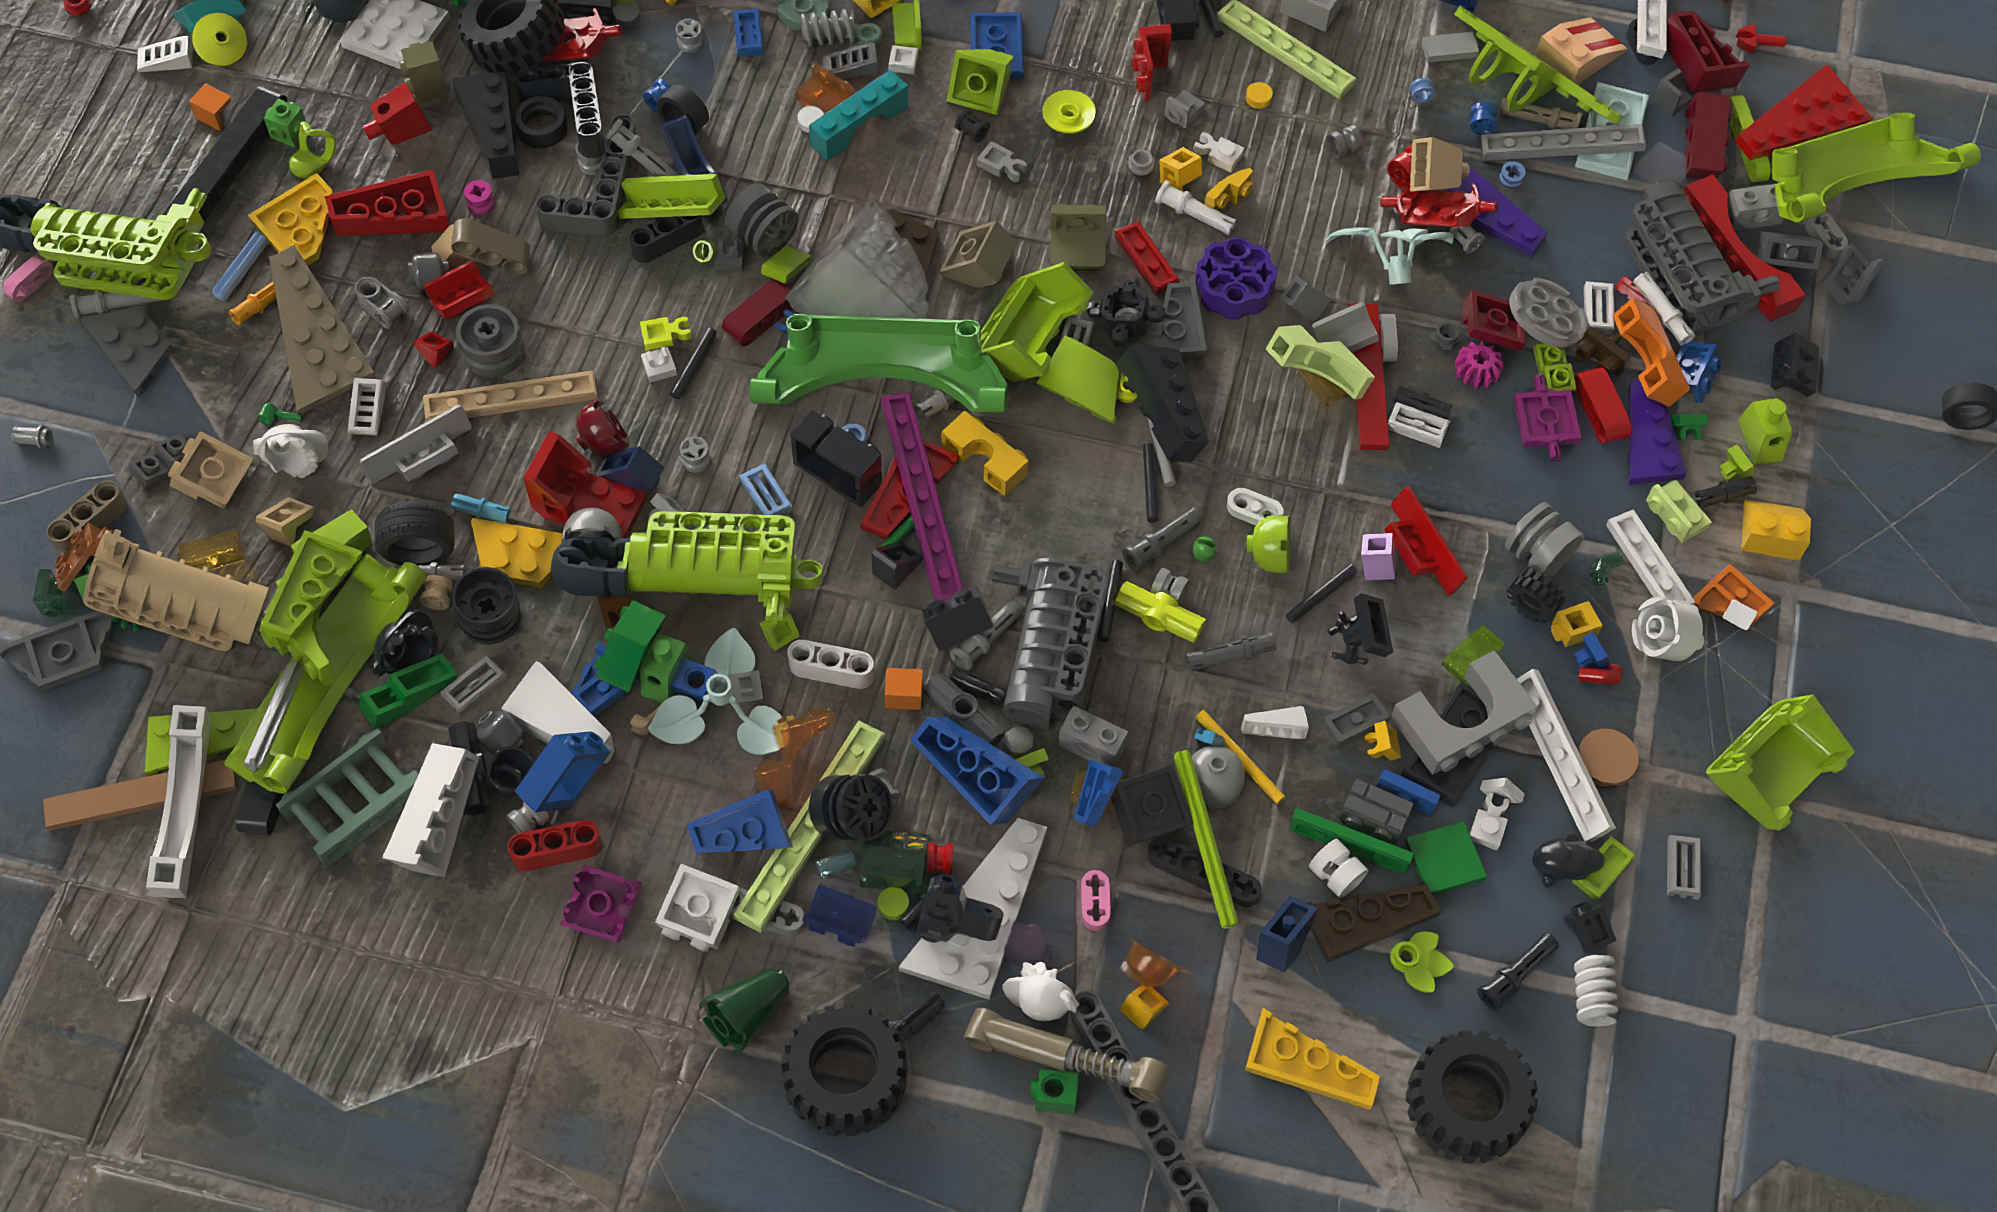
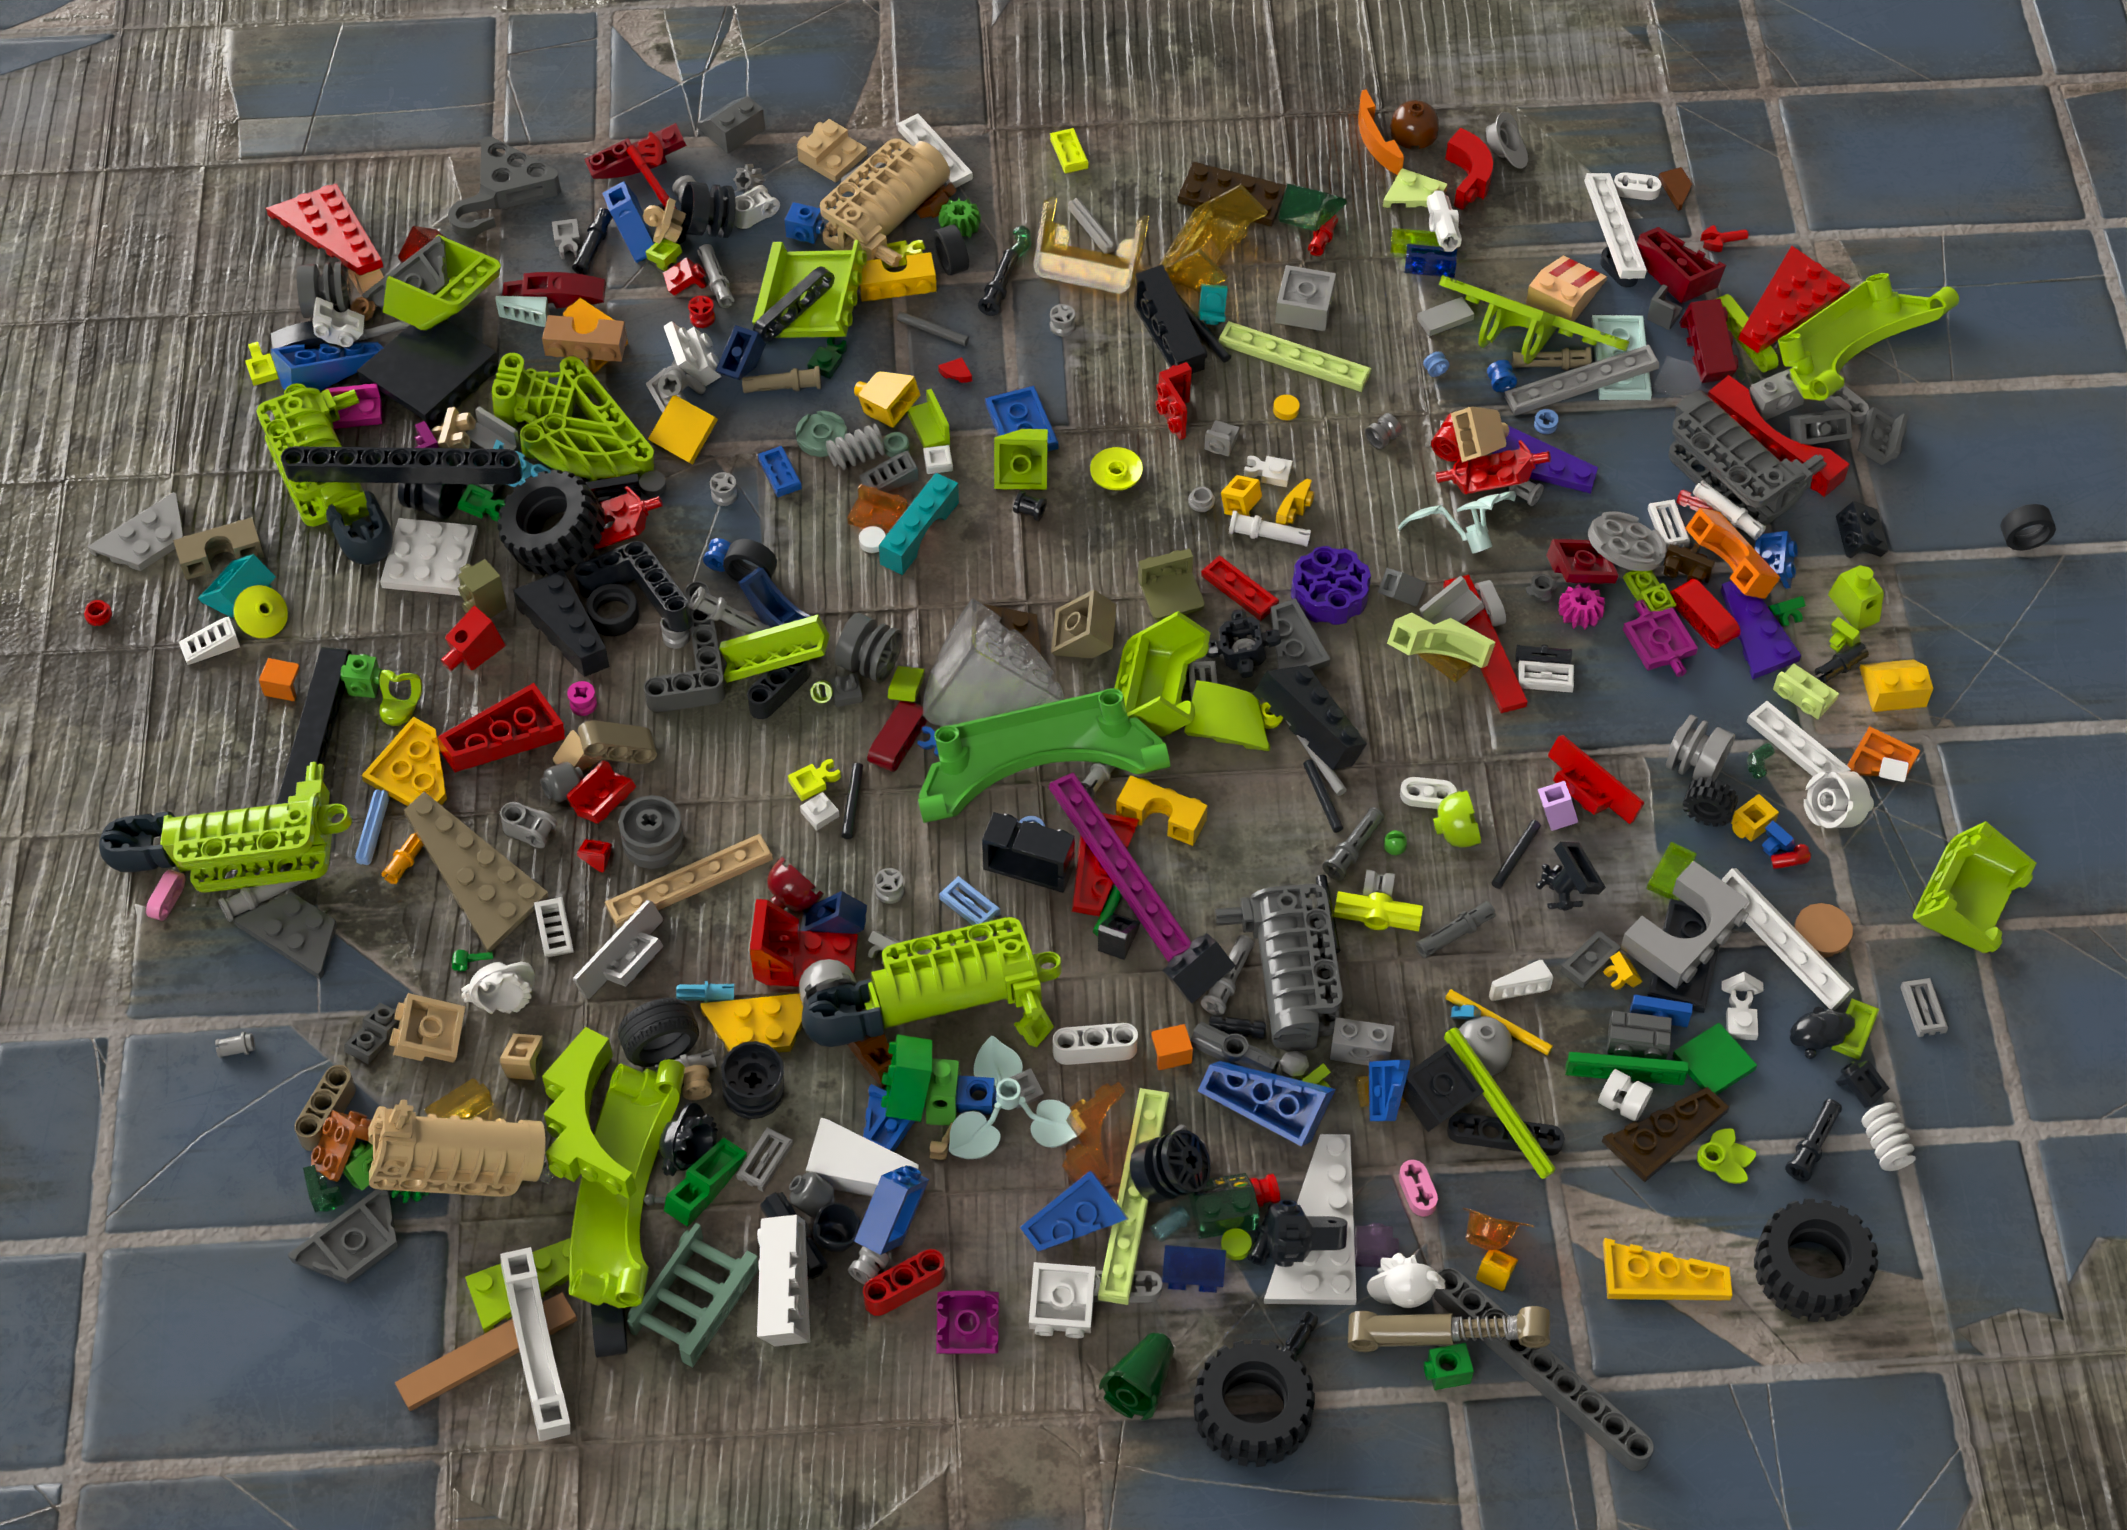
camera: 15 degrees left, 5 degrees down
light grey axle [244,660,305,772] -> none
lime wing [259,530,362,642] -> none
light grey plate [977,141,1027,182] -> none
dark blue slope [1256,896,1318,973] -> none

